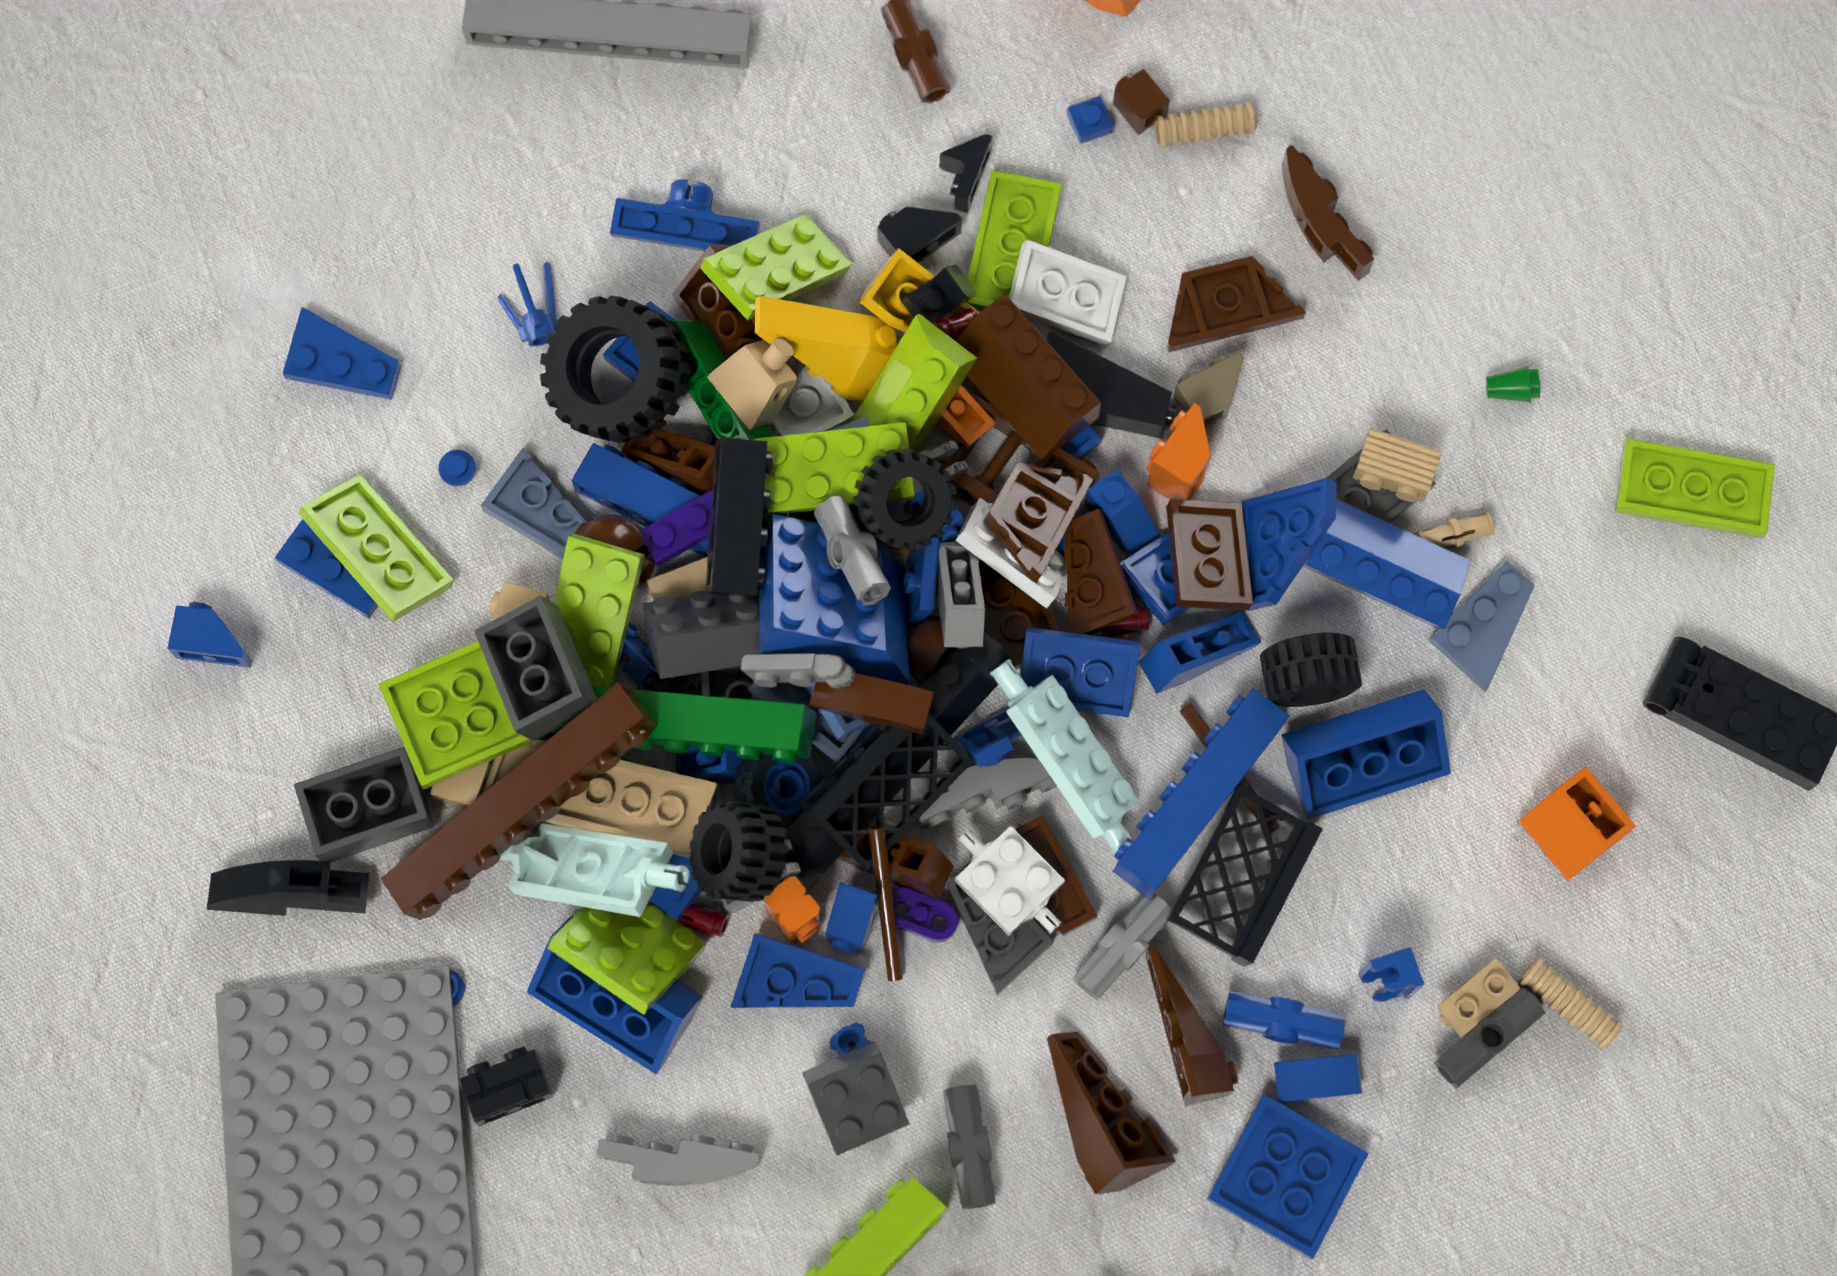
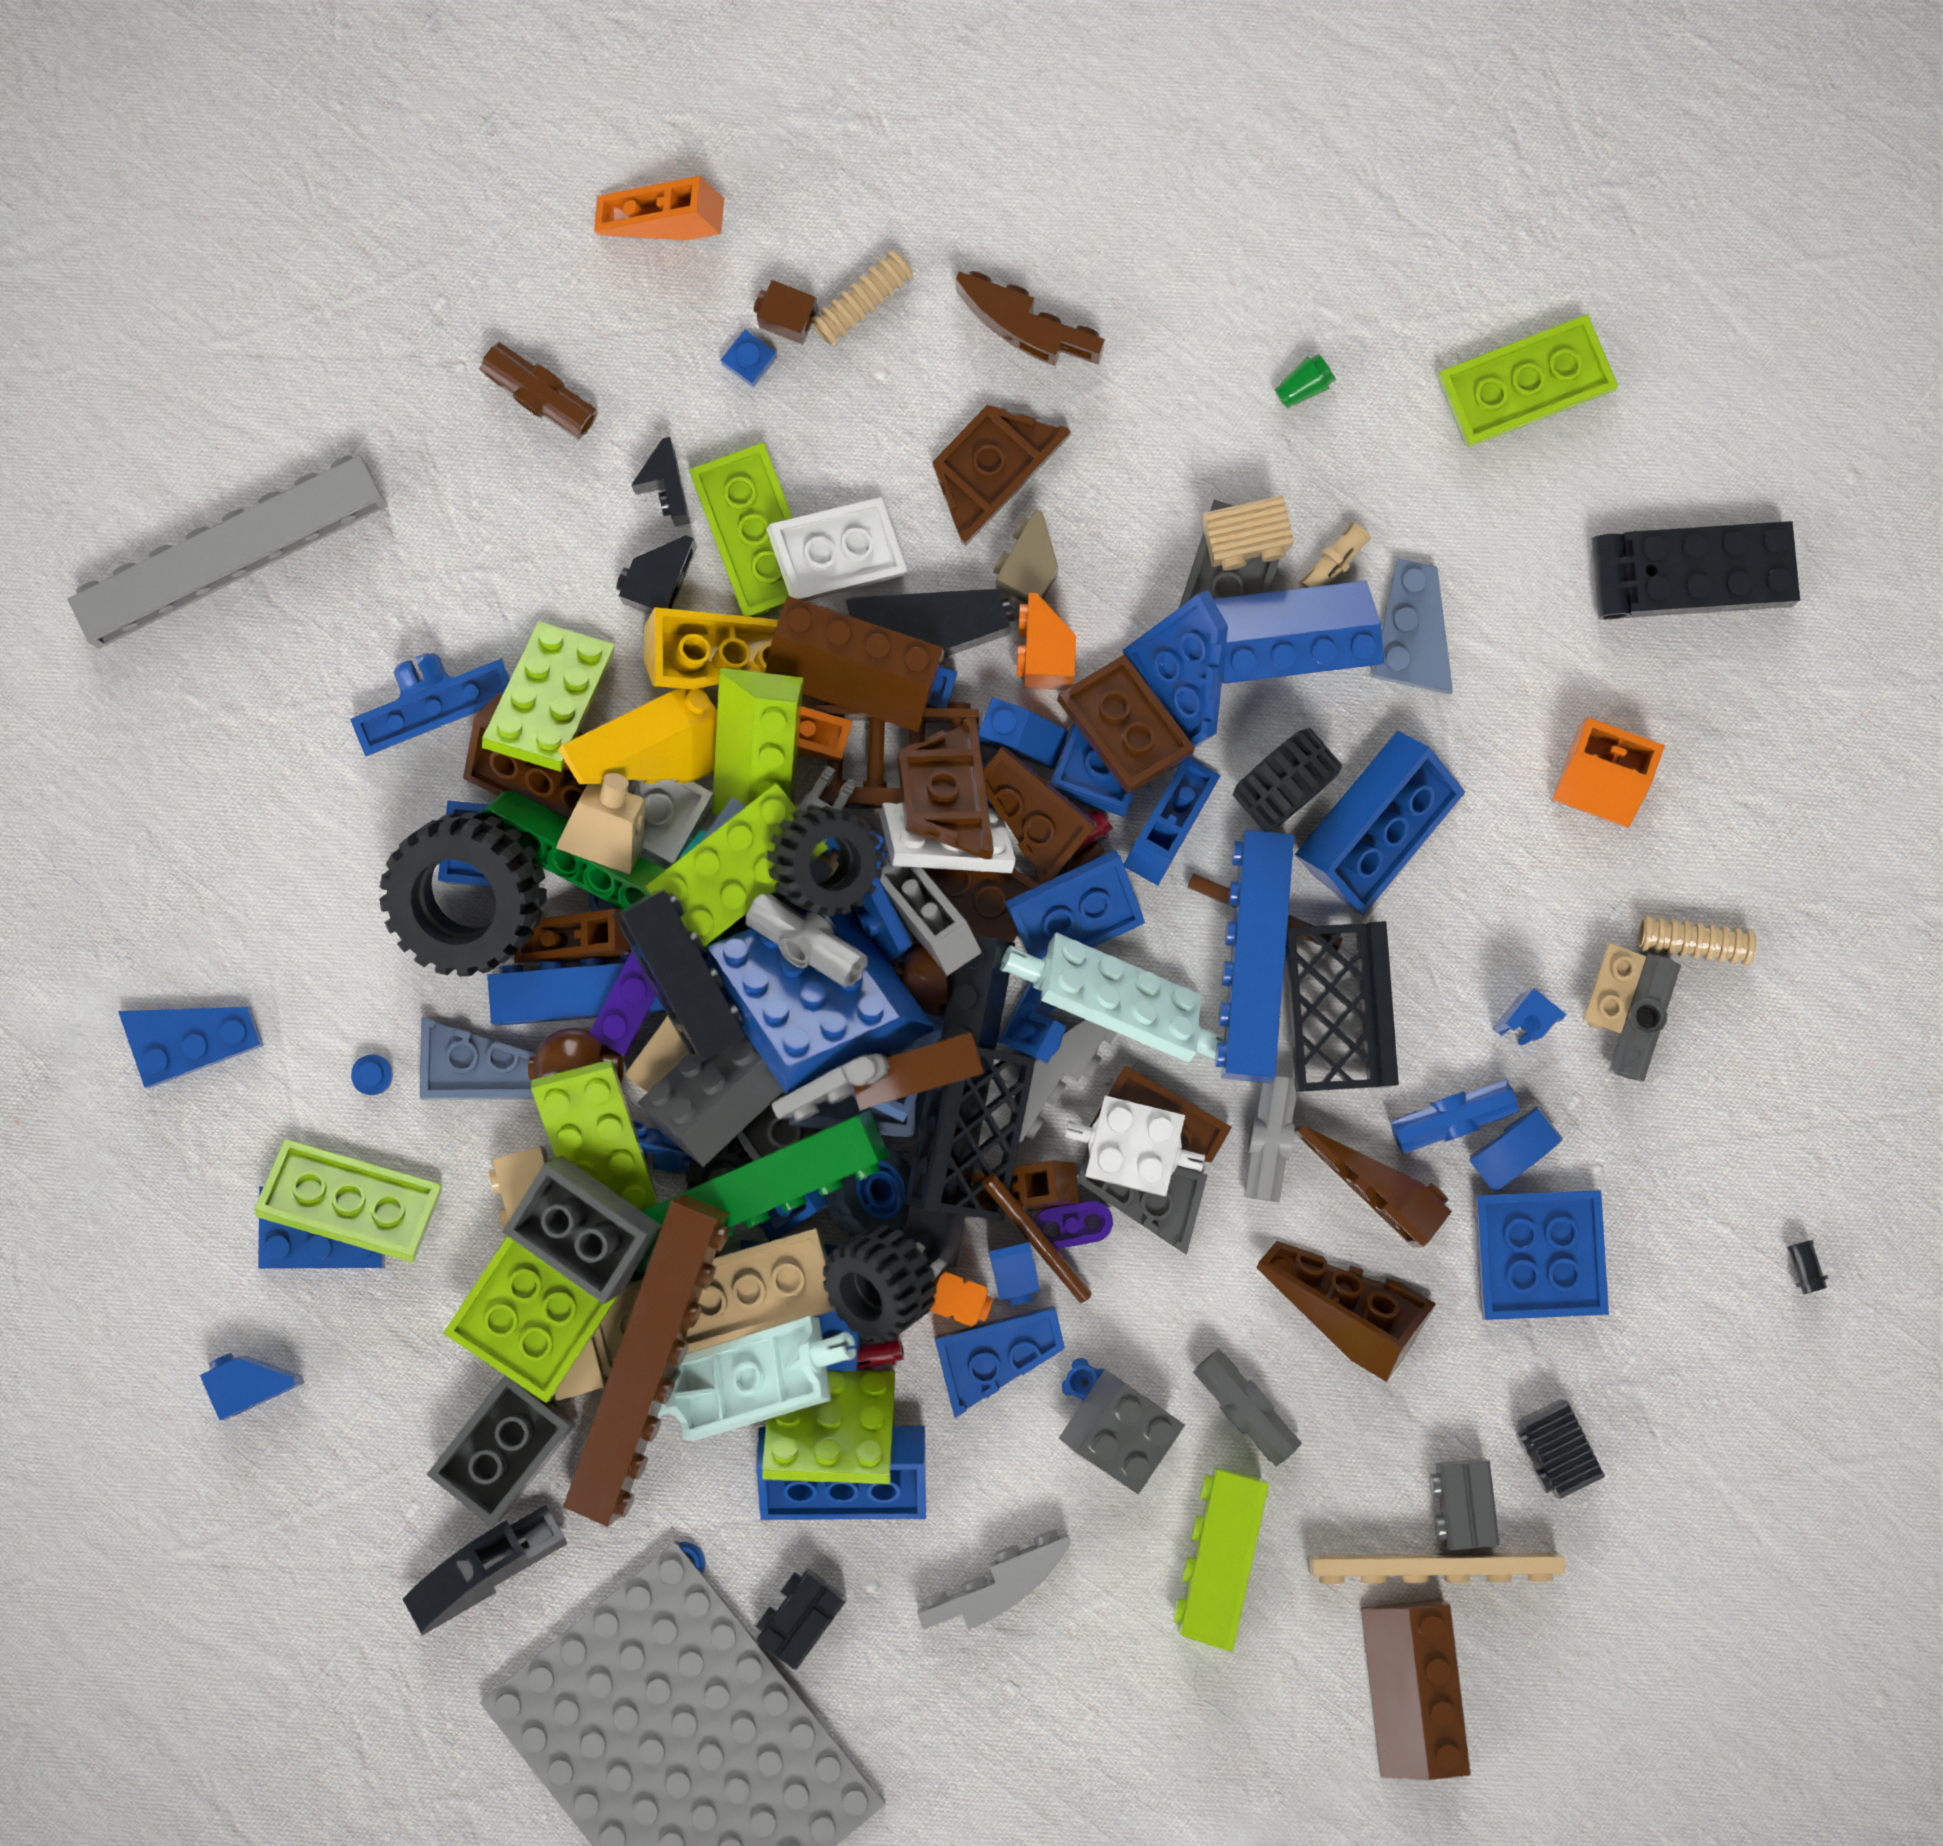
camera: 30 degrees left, 10 degrees up
blue plant [497,262,559,347] -> none
black slope [901,264,977,324] -> none
dark red pin [934,308,977,341] -> none

